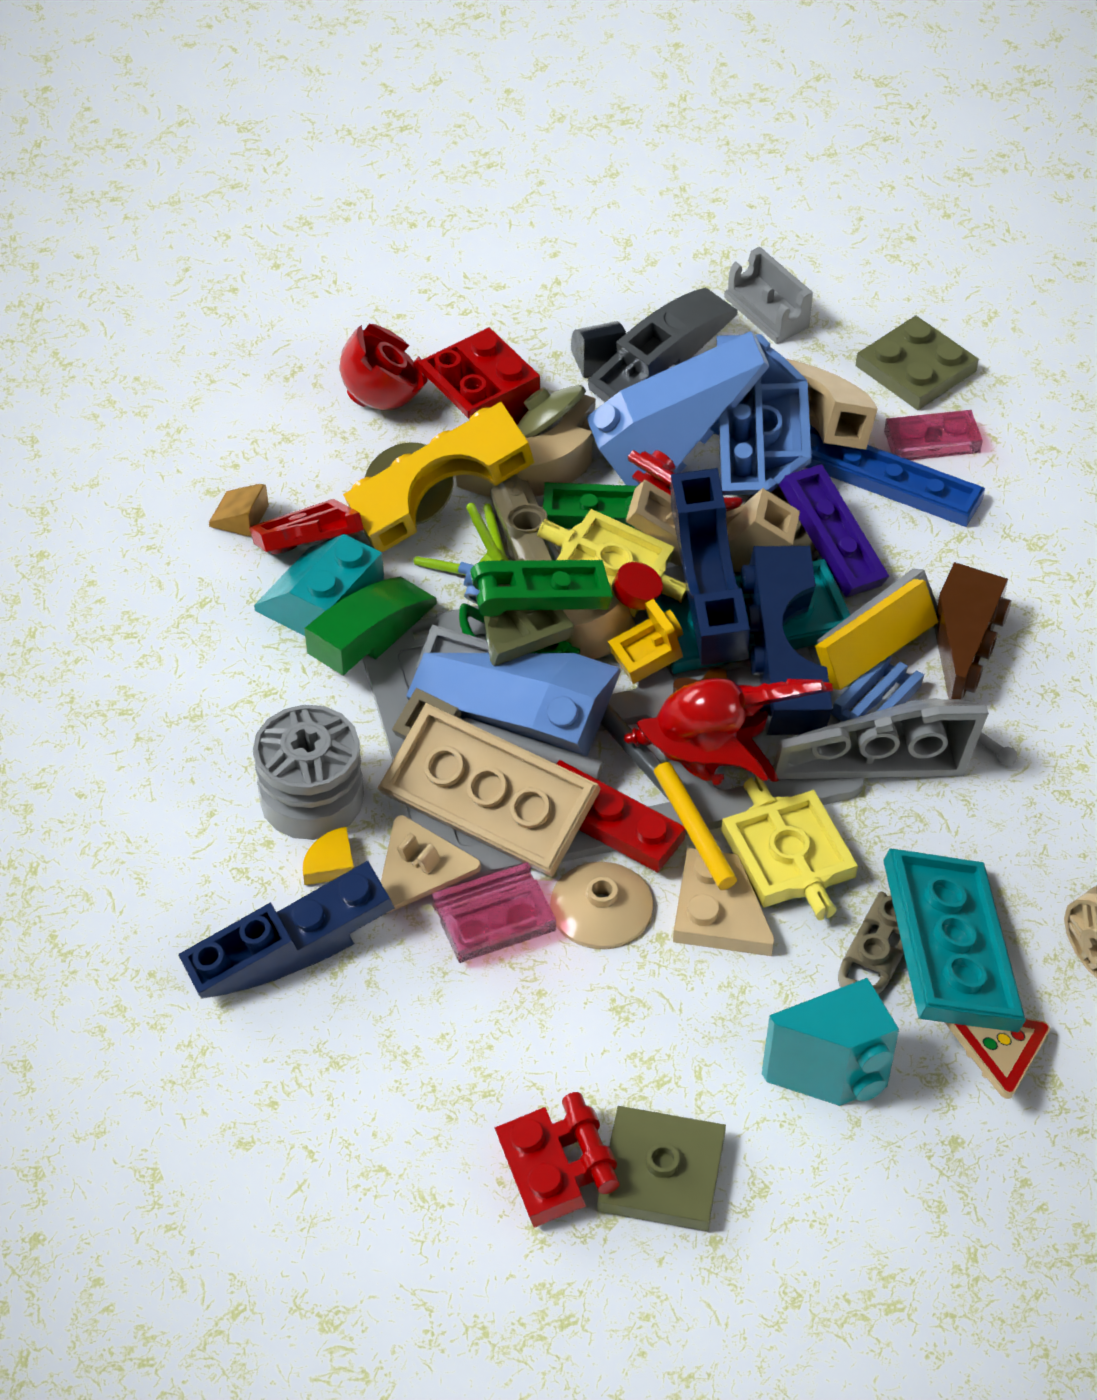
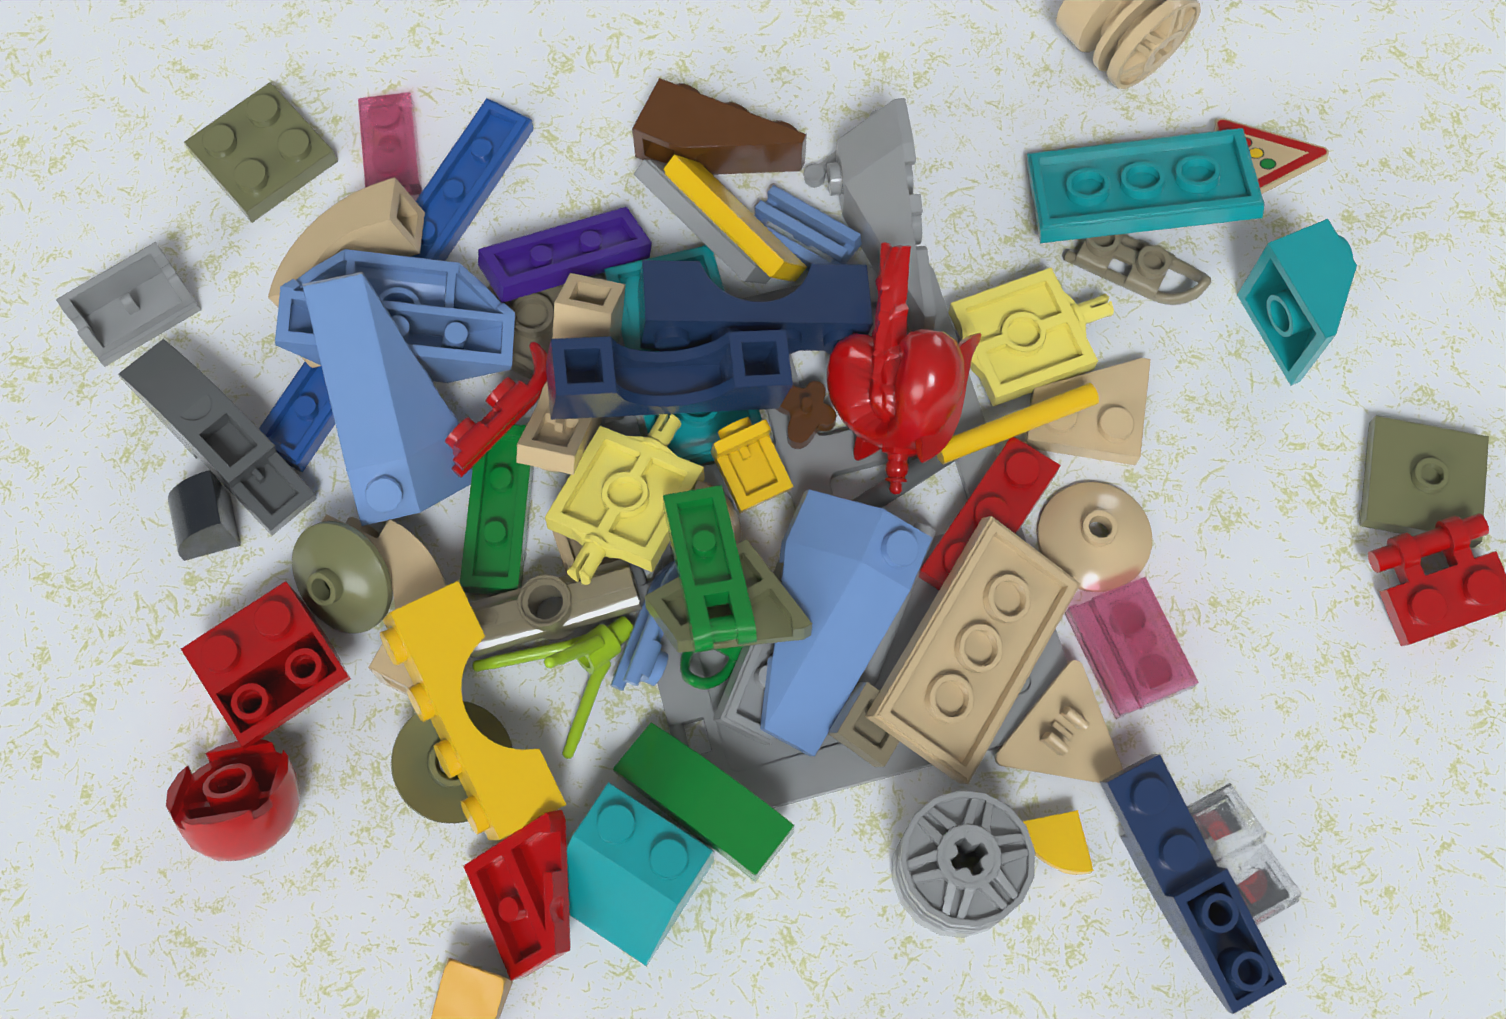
camera: 90 degrees left, 20 degrees up
red tile [612,562,663,610] -> none
none -> clear slope [1187,783,1302,925]

